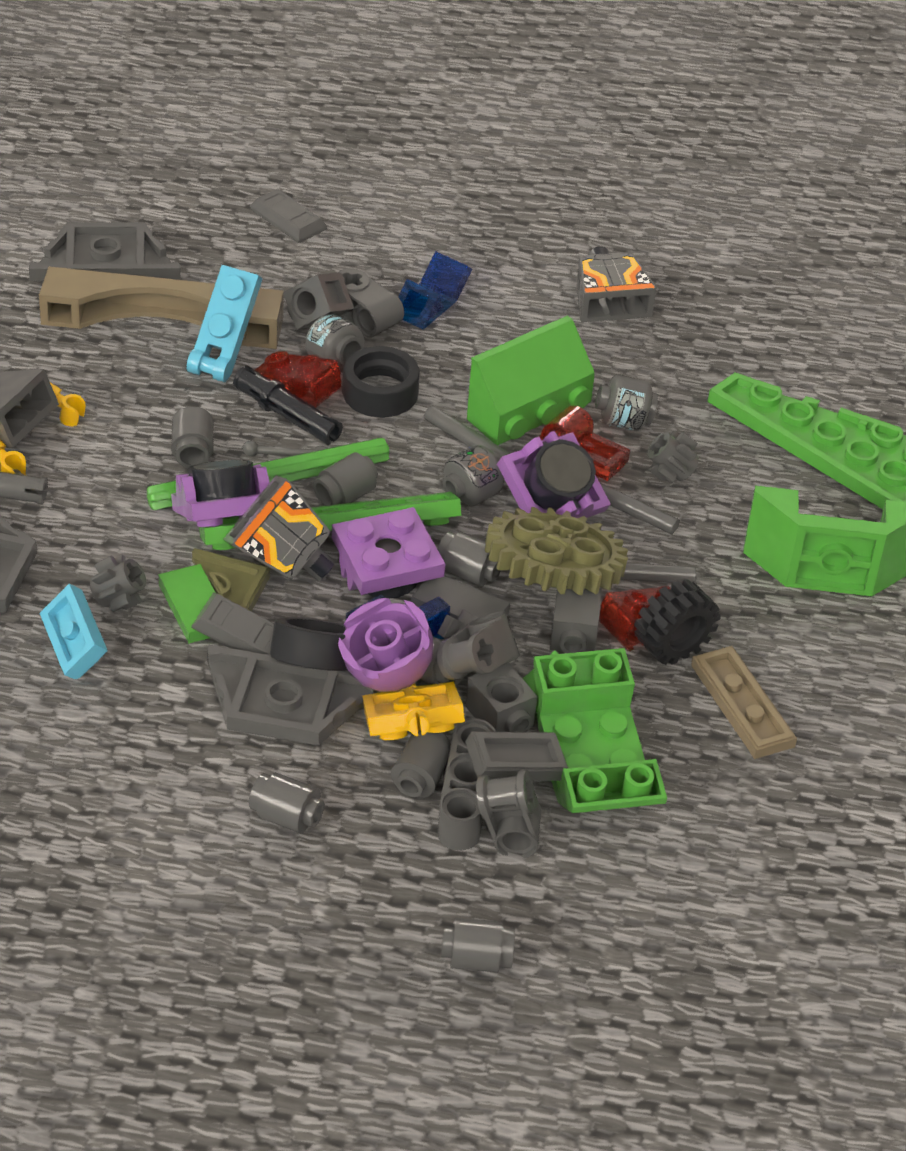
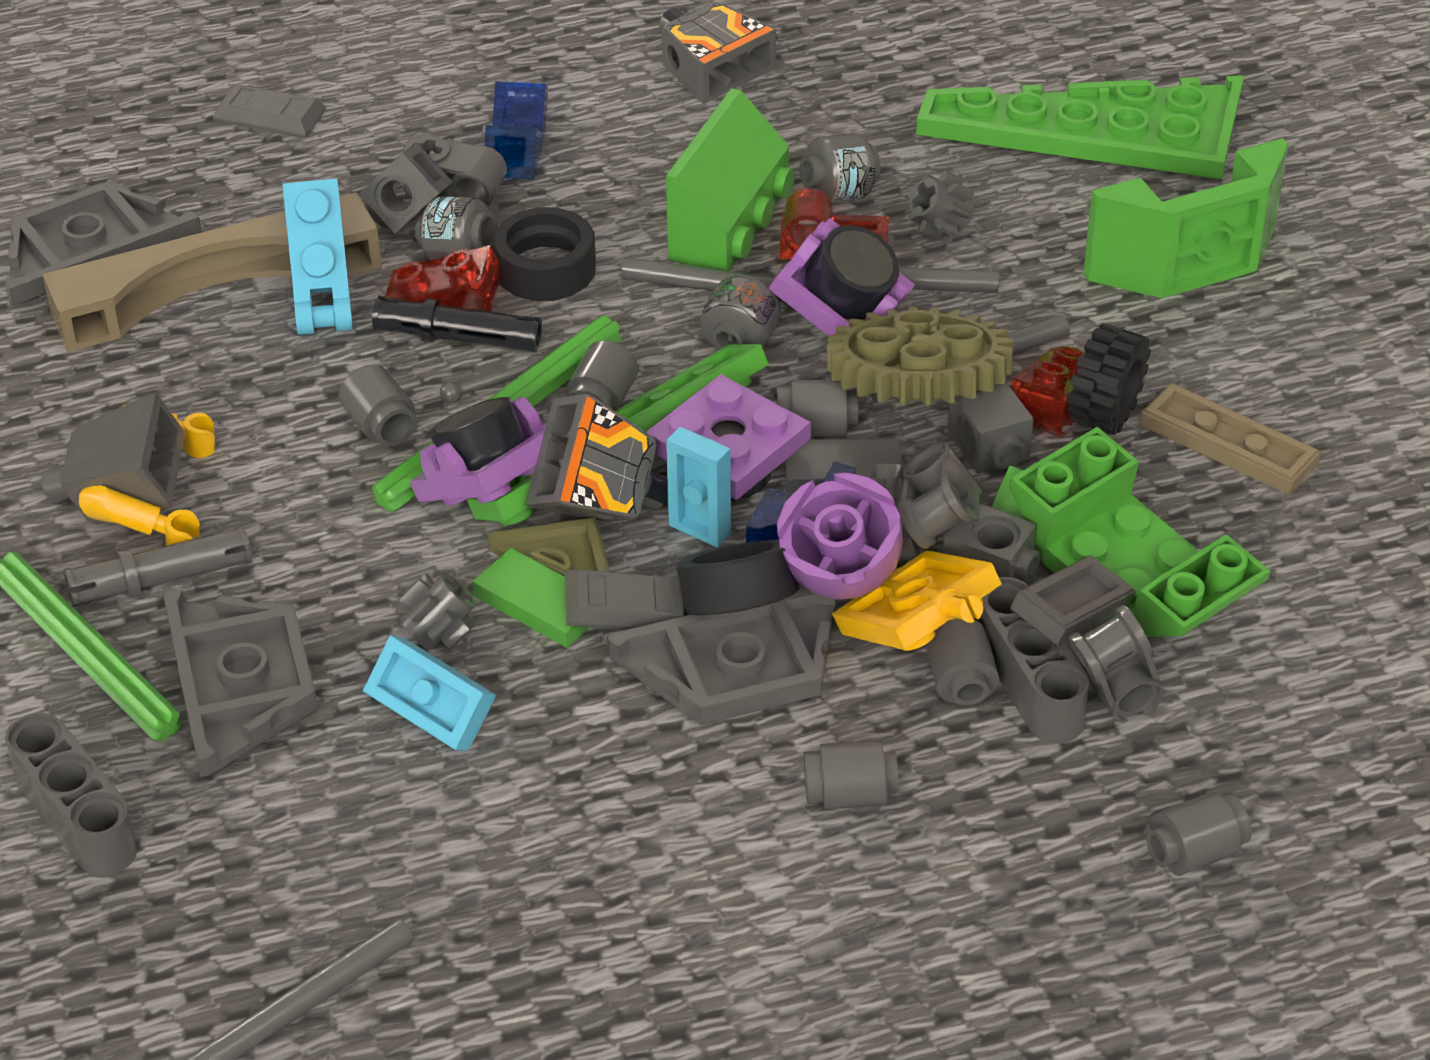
camera: 25 degrees left, 0 degrees up
none -> medium azure plate [666,426,731,548]

